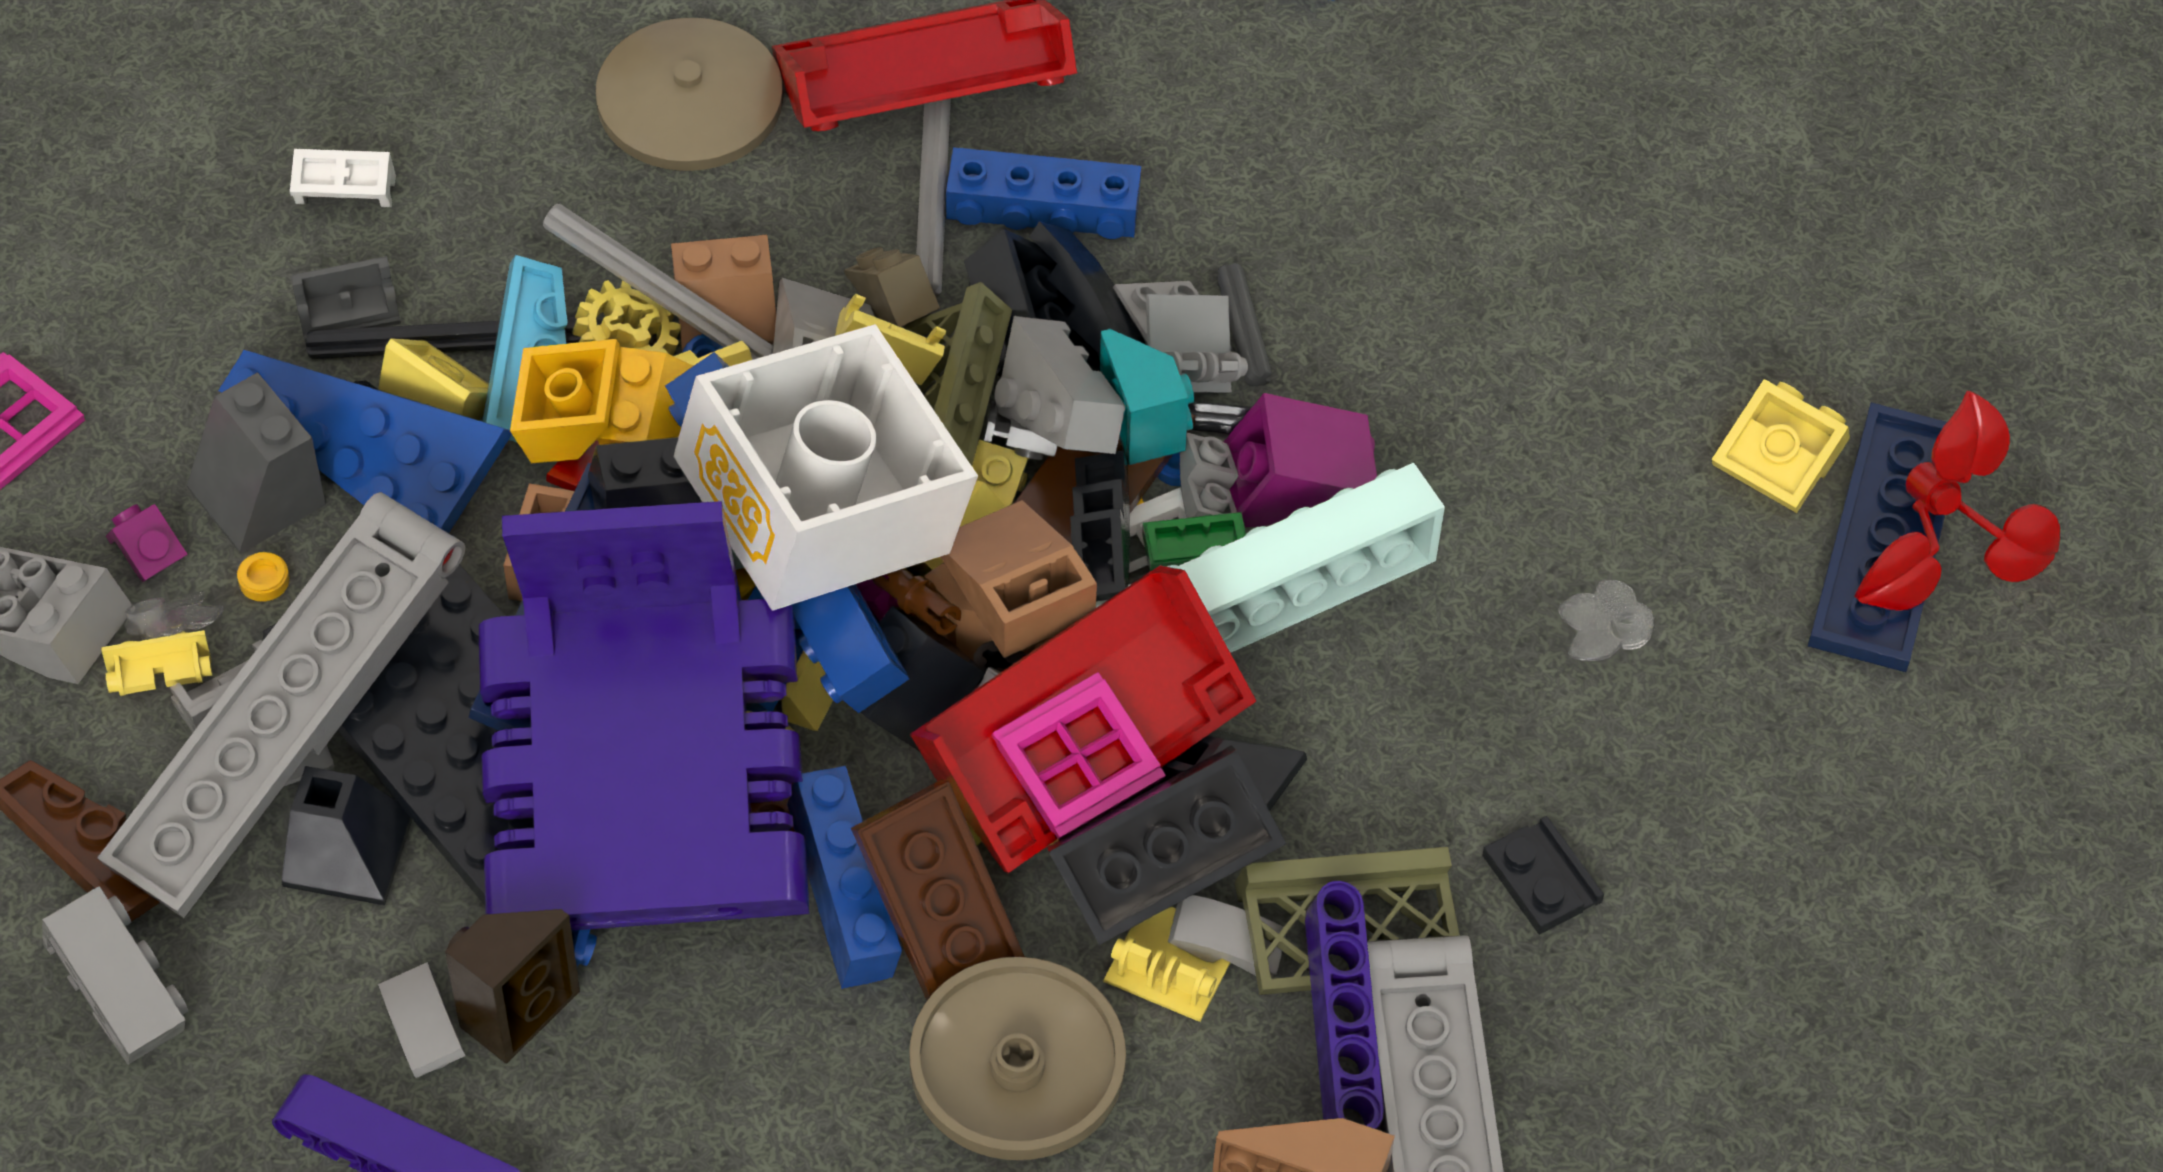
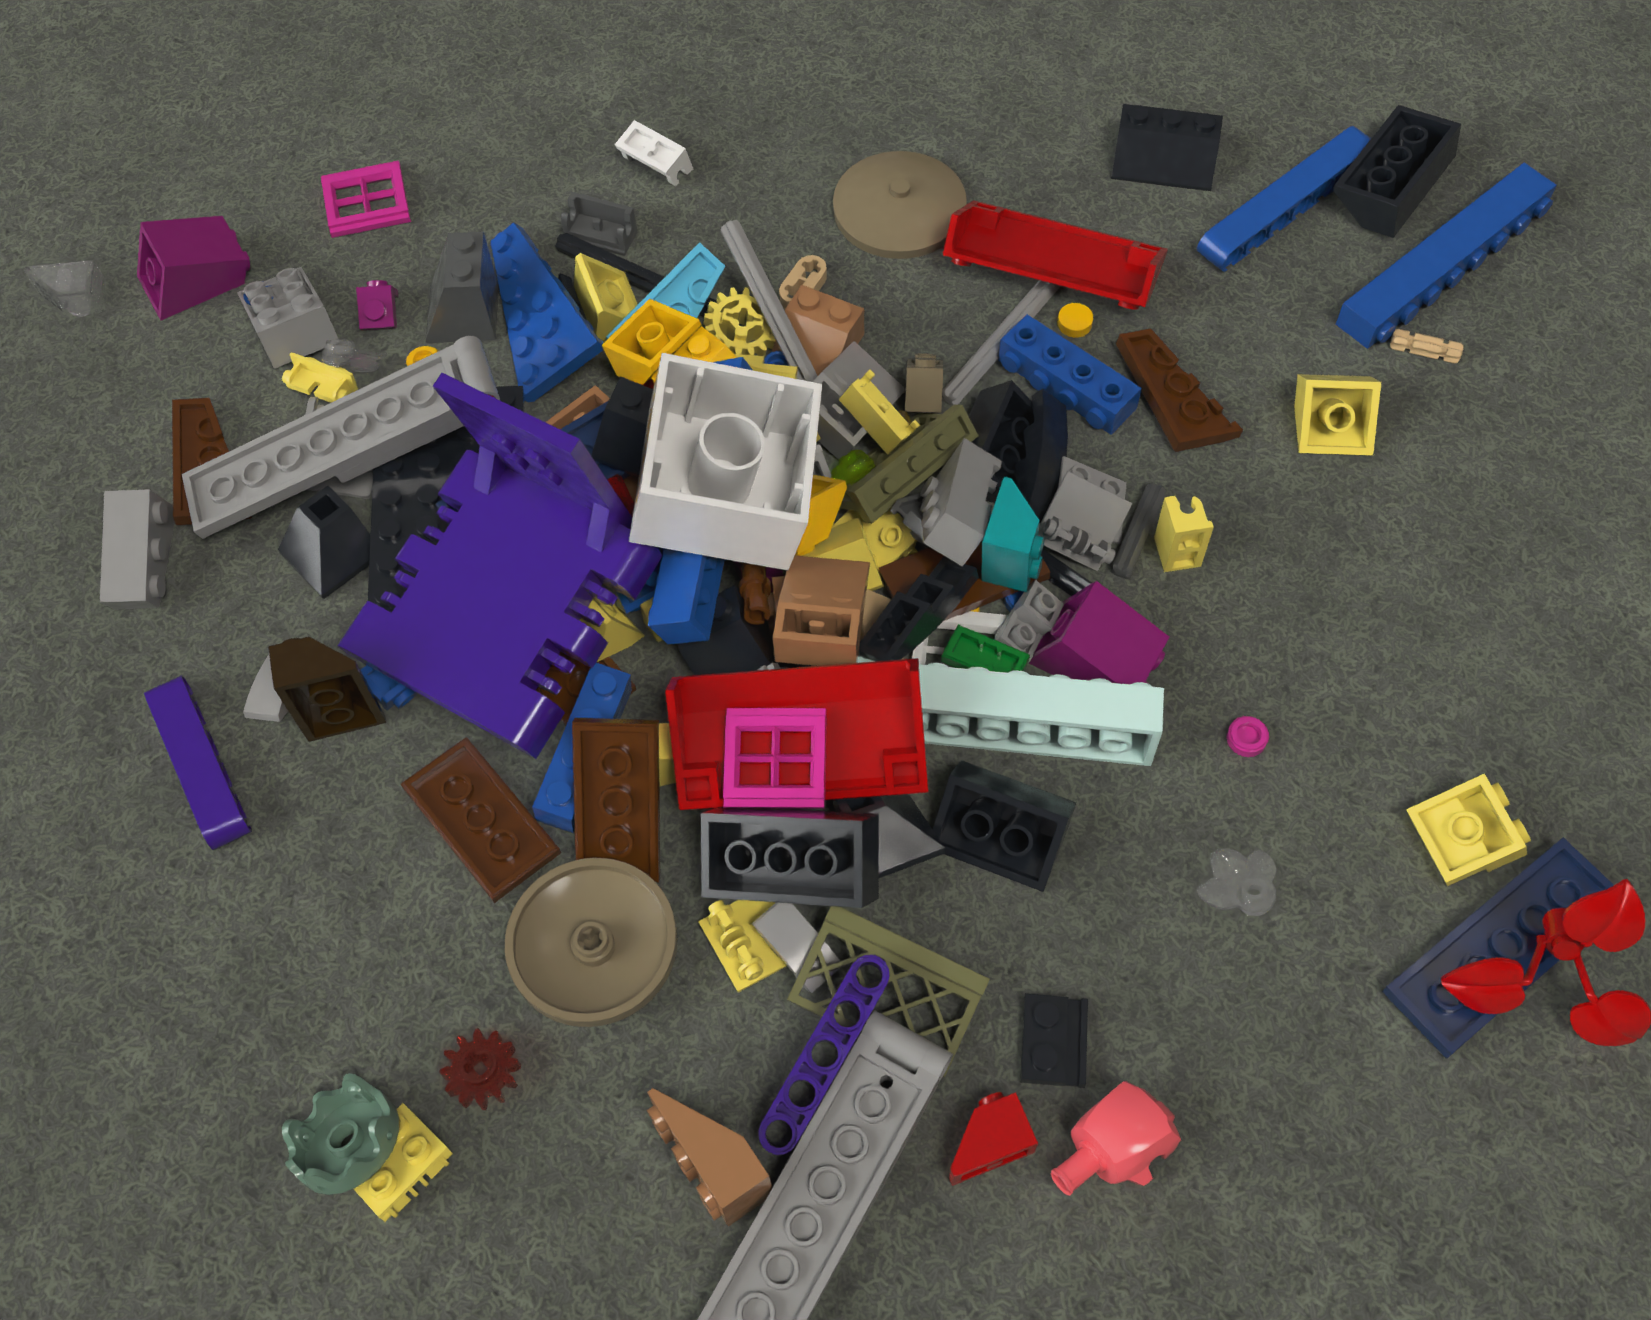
camera: 40 degrees right, 5 degrees up
none -> reddish brown tile [400,737,561,903]
none -> tan beam [779,255,827,309]
none -> black slope [933,760,1077,892]
none -> red slope [949,1092,1038,1186]
none -> coral piece [1050,1081,1181,1196]
none -> yellow tile [1057,303,1093,338]
none -> reddish brown wing [1116,328,1243,452]
none -> light yellow hinge [1154,496,1214,572]
none -> dark pink tile [1227,716,1269,757]
none -> light yellow slope [1294,374,1381,455]

